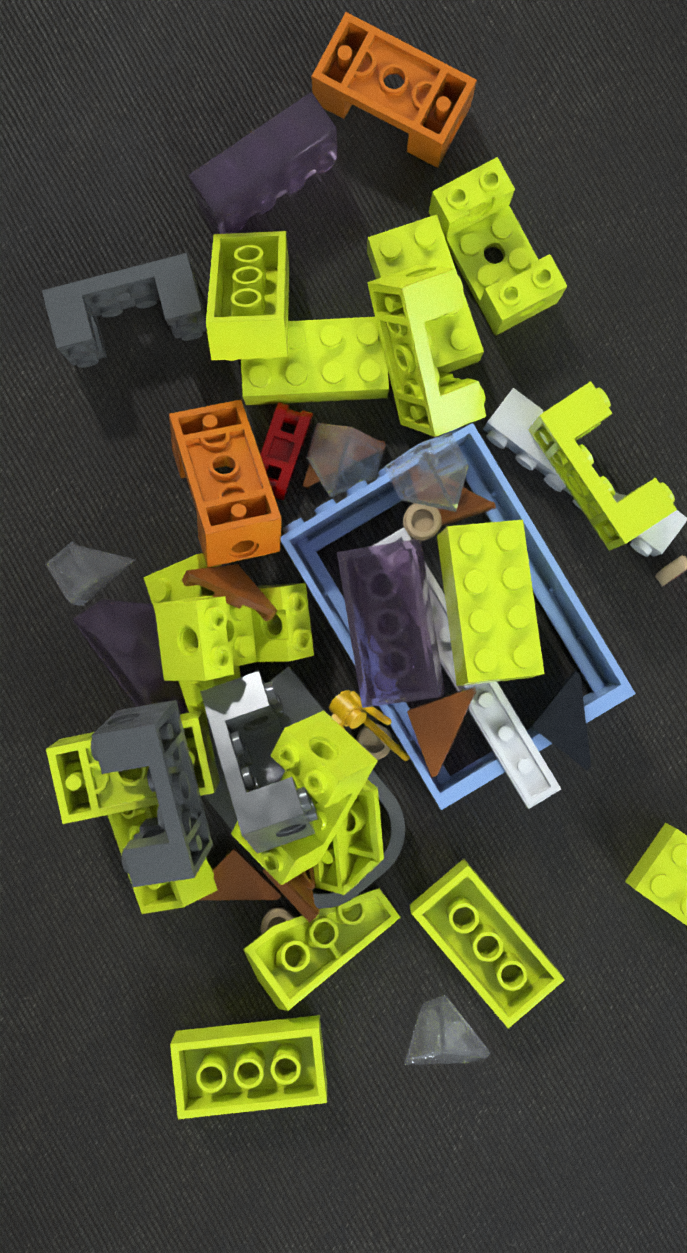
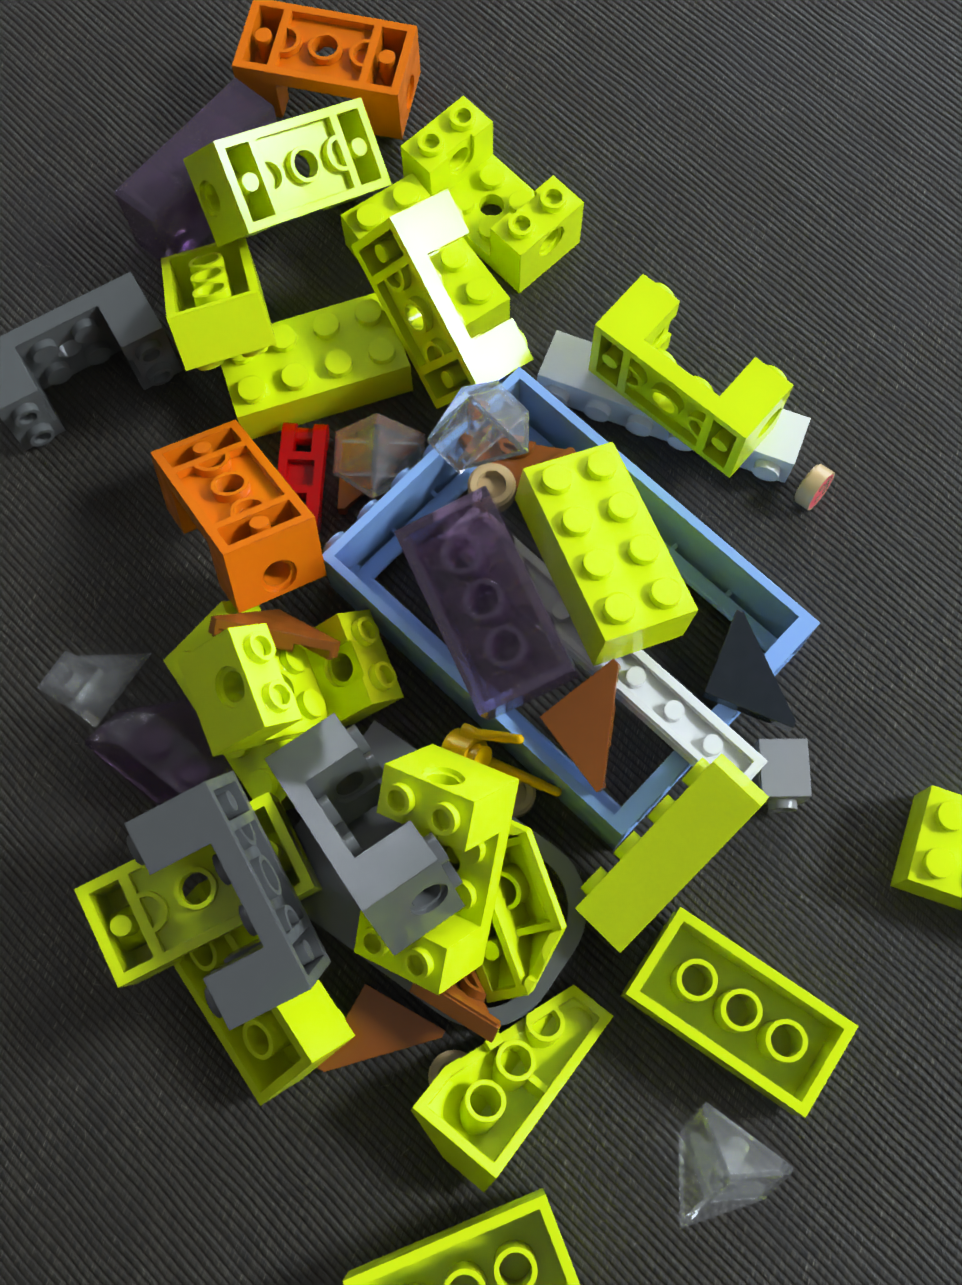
camera: 15 degrees left, 15 degrees down
none -> neon yellow plate [183,97,392,247]
none -> neon yellow wedge [575,754,769,953]
none -> light grey brick [752,739,812,813]

